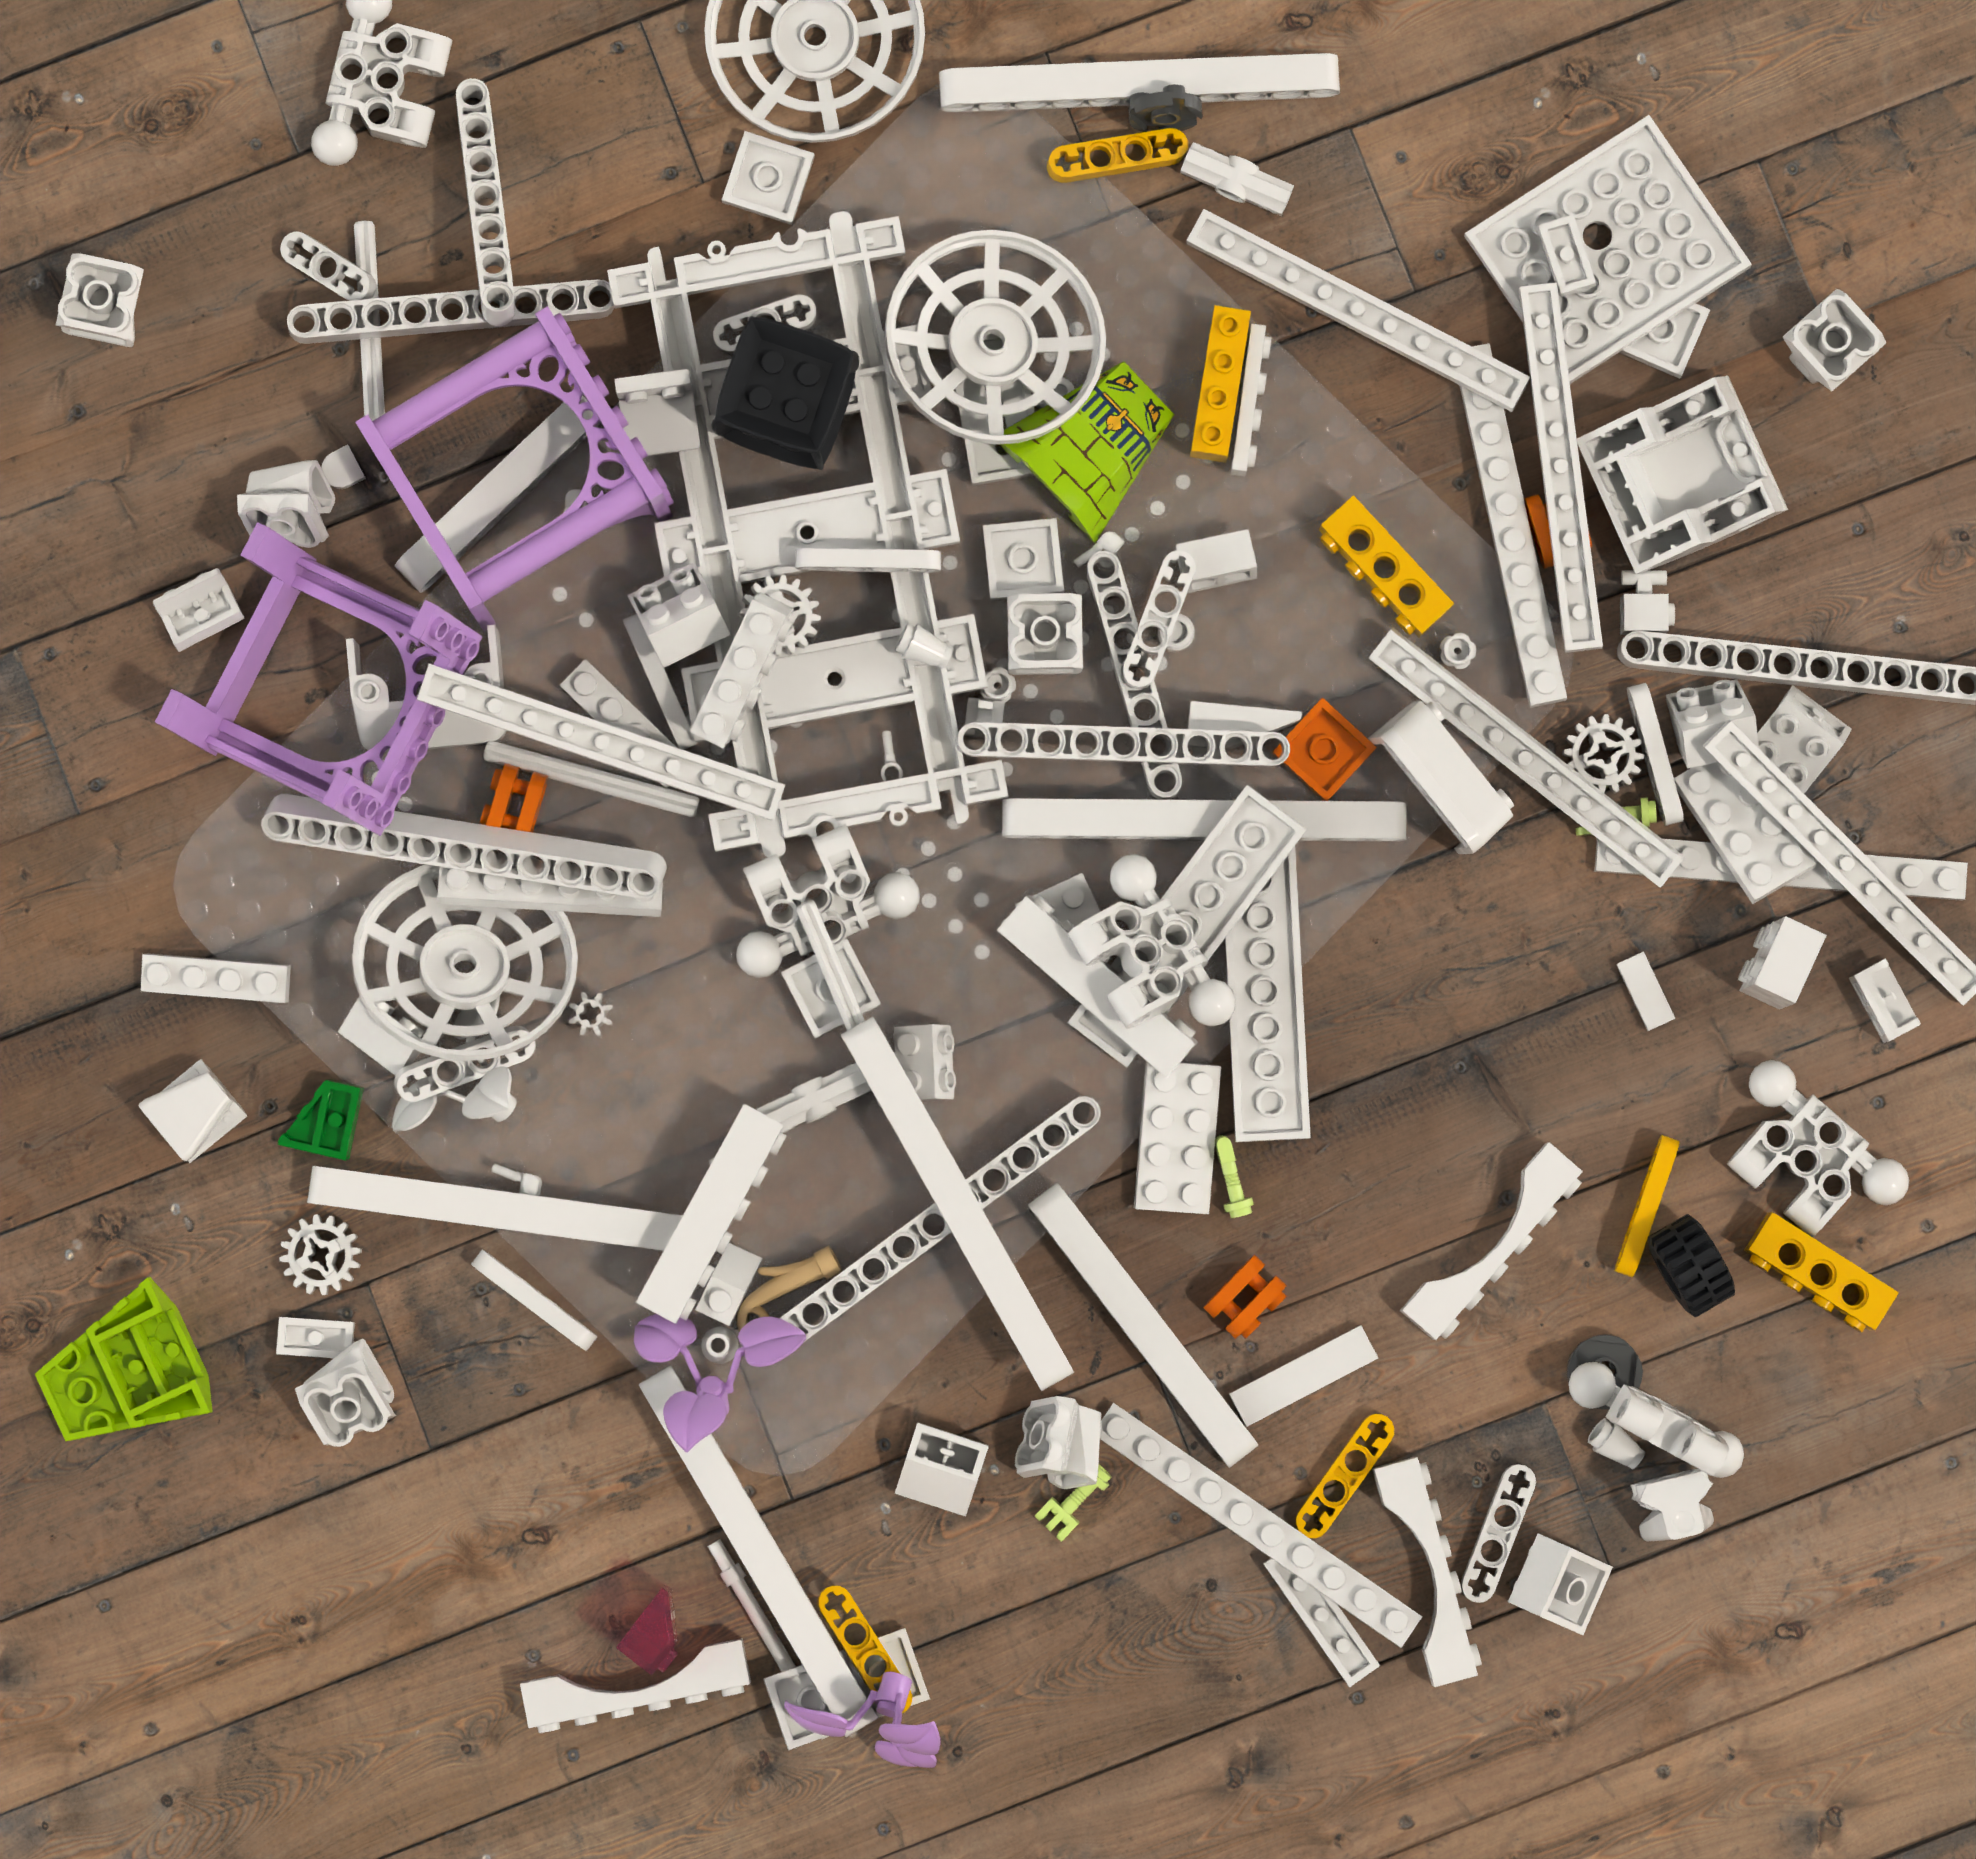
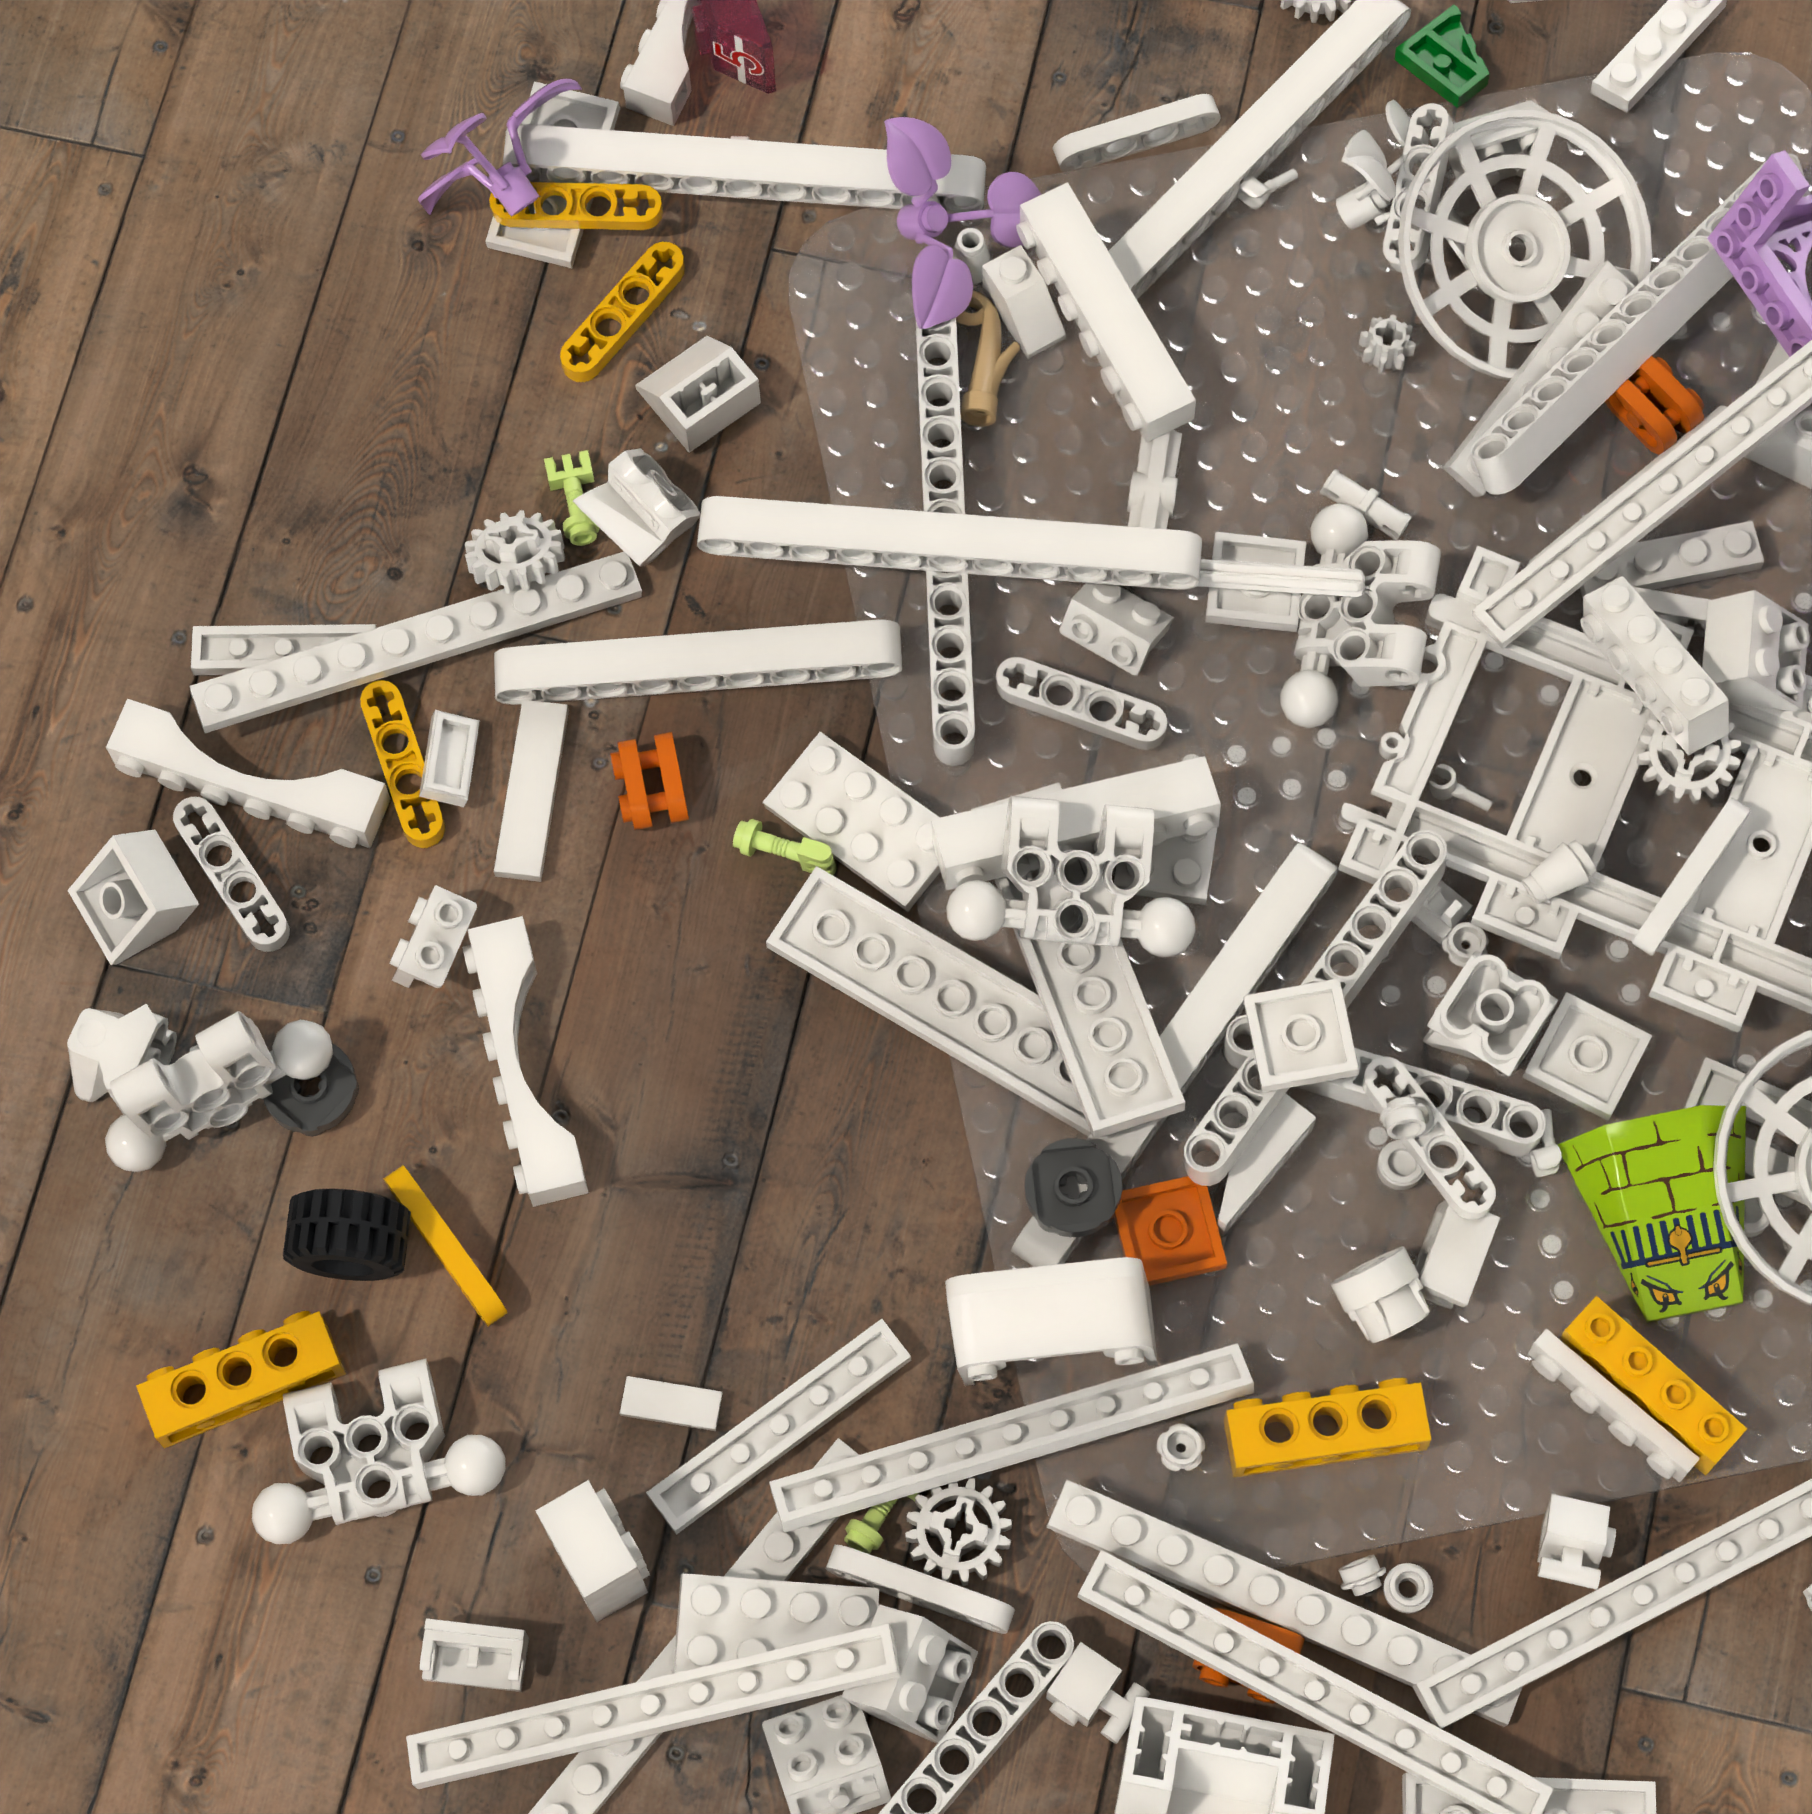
camera: 130 degrees right, 15 degrees down
none -> white bracket [389,885,477,988]
none -> white tile [419,710,480,807]
none -> white gear [465,510,565,593]
none -> yellow beam [560,242,685,382]
none -> white plate [646,1319,911,1535]
none -> white beam [996,657,1167,750]
none -> dark grey plate [1024,1138,1122,1237]
none -> white plate [1244,978,1359,1093]
none -> white pin [1320,469,1412,540]
none -> white piece [1330,1246,1430,1343]
none -> white plate [1338,1555,1386,1596]
none -> white plate [1380,1097,1428,1140]
none -> white plate [1383,1563,1433,1614]
none -> white brick [1537,1494,1616,1590]

